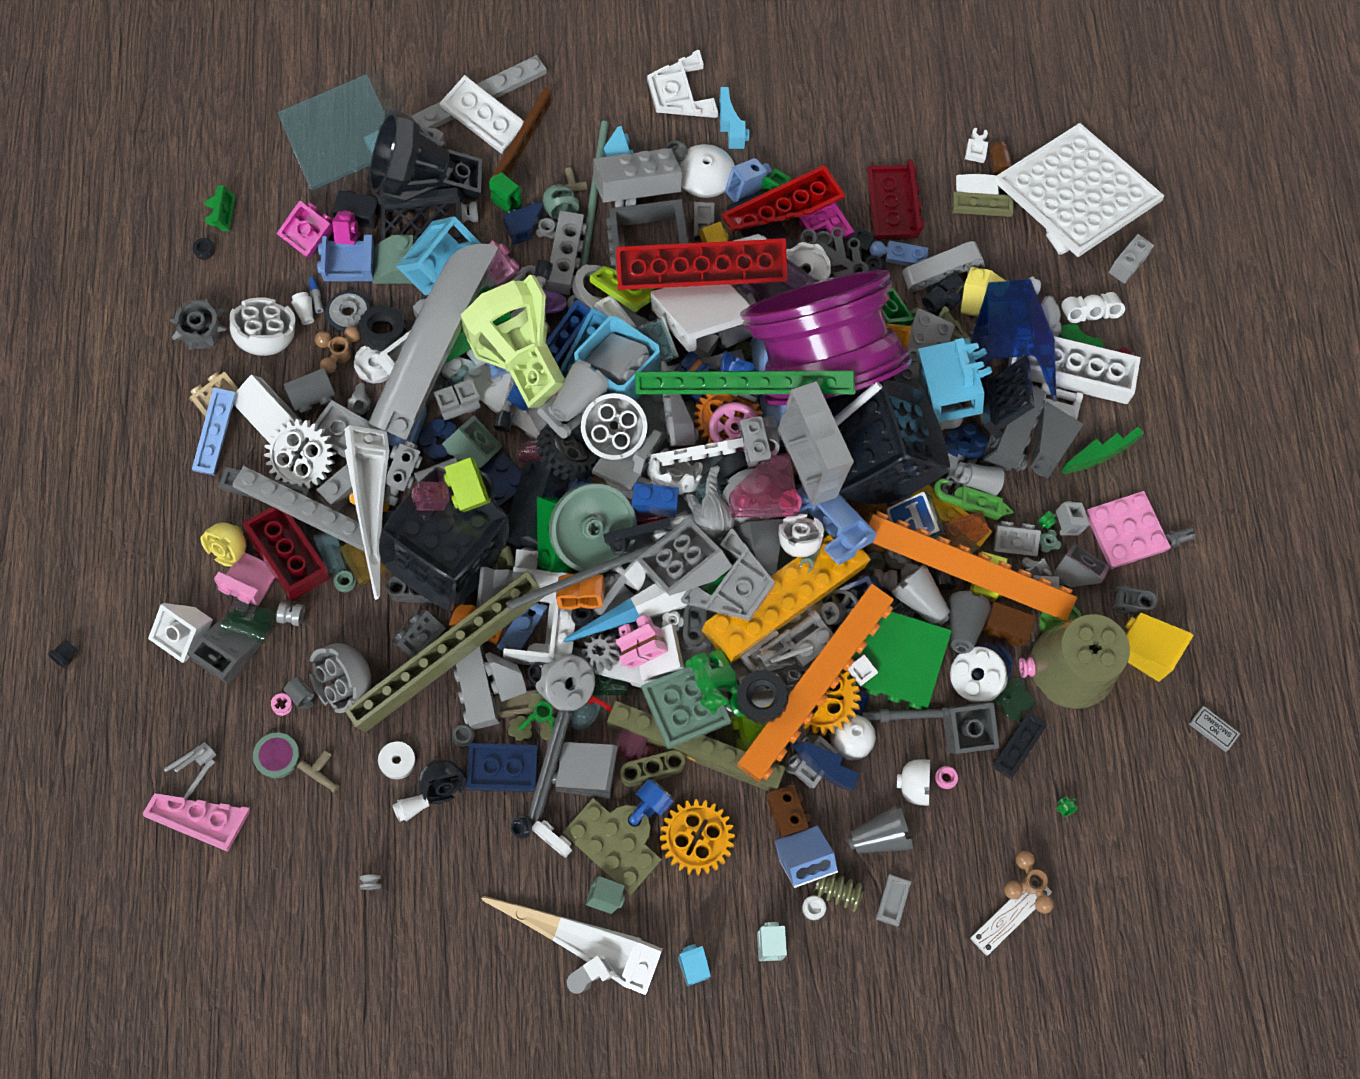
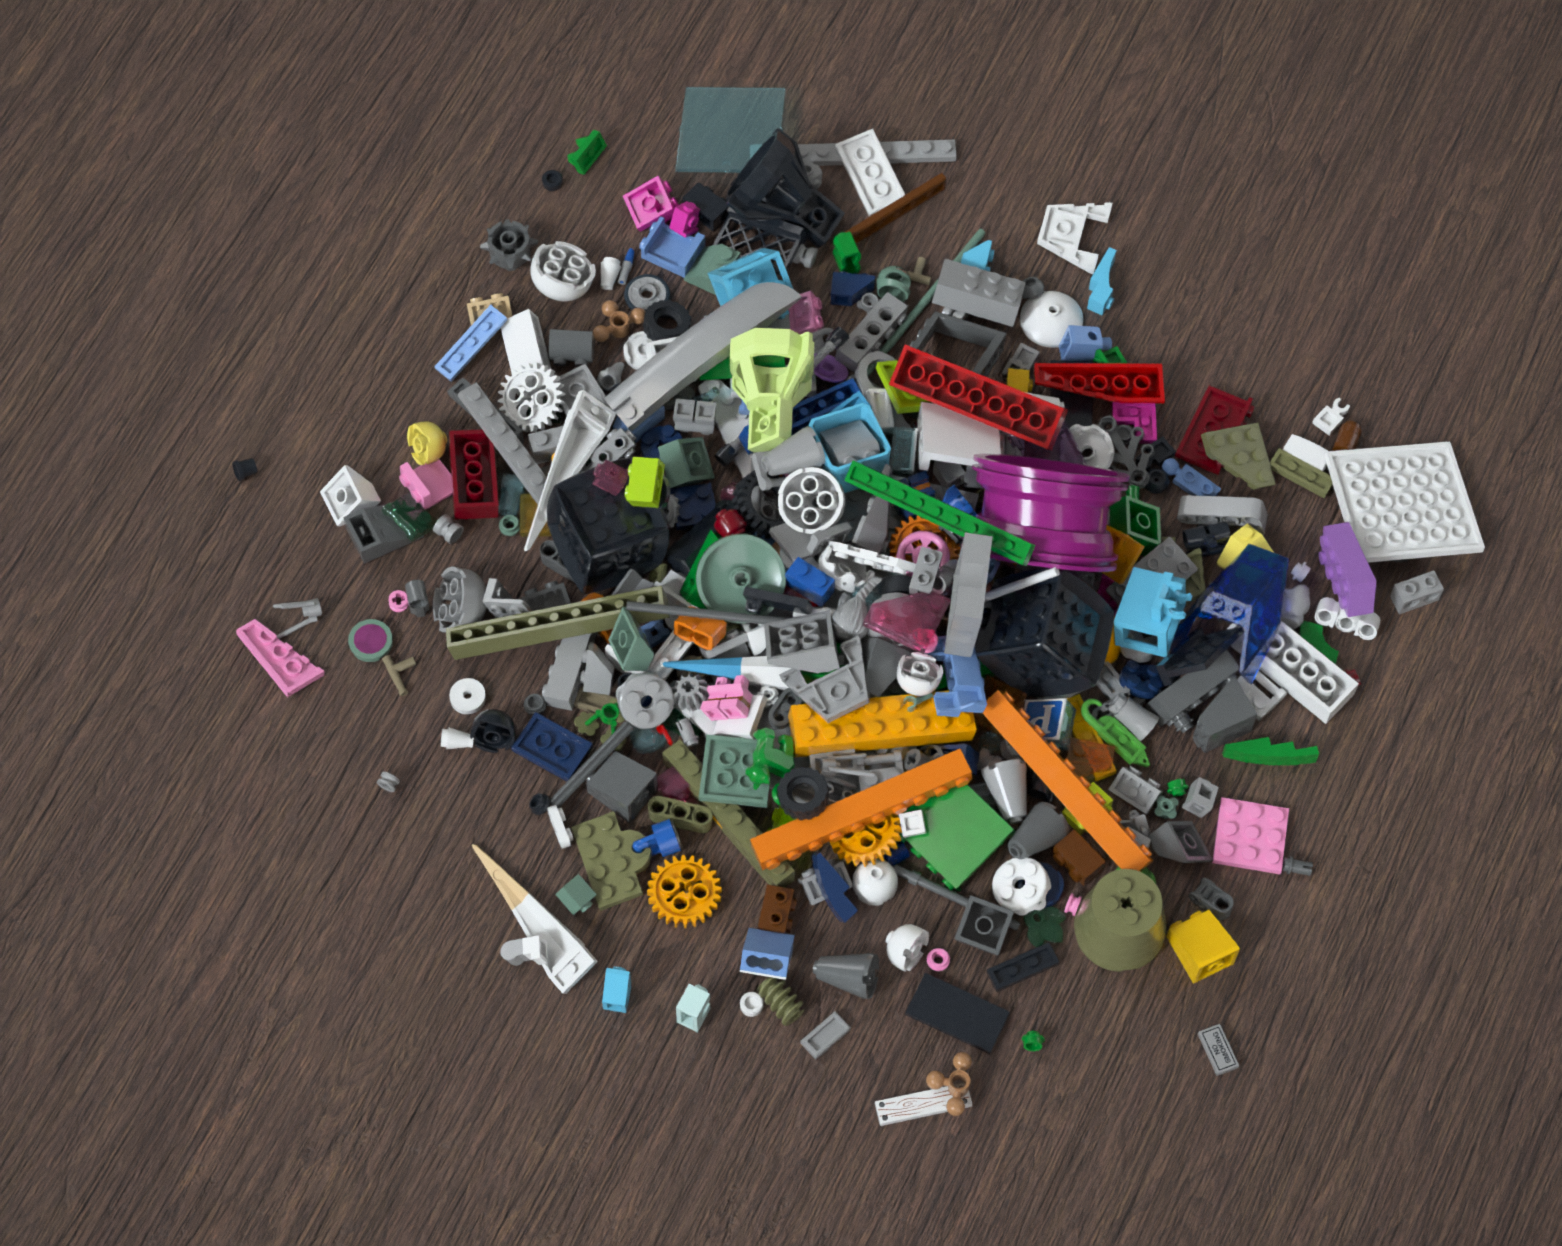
camera: 35 degrees right, 5 degrees down
black plate [571,607,594,626] -> none
none -> light grey bracket [482,578,532,618]
none -> sand green slope [608,607,654,671]
none -> light grey pin [676,718,699,748]
none -> dark red head [714,509,747,538]
none -> black tile [905,973,1010,1054]
none -> olive plate [1201,423,1275,490]
none -> medium lavender piece [1319,522,1376,617]

